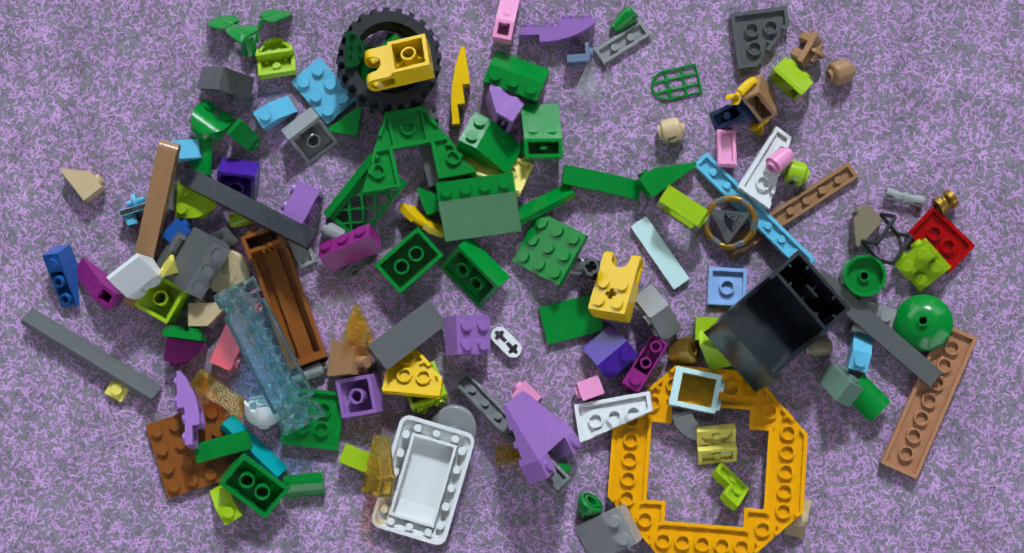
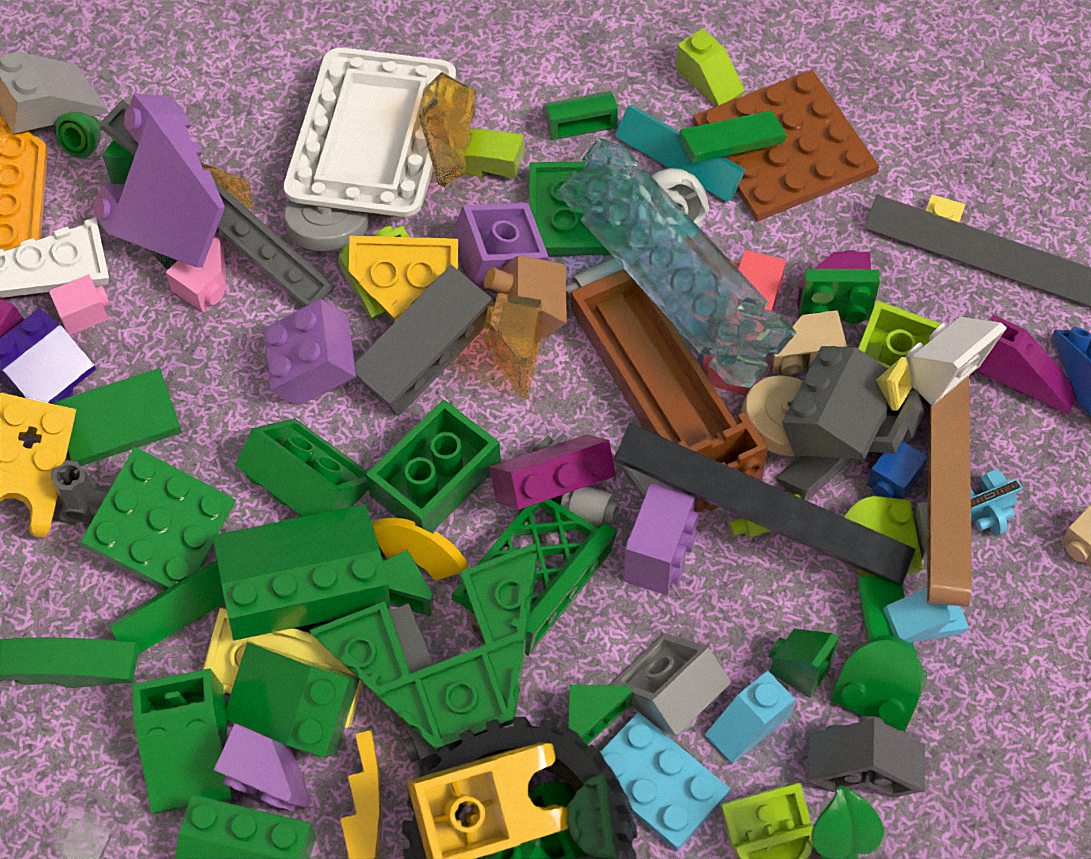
camera: 170 degrees right, 25 degrees down
medium lavender slope [174,370,206,450] -> none
clear yellow slope [189,369,249,419] -> none
dark purple slope [217,157,260,200] -> none
green slope [219,453,290,519] -> none
white beam [491,327,522,358] -> none

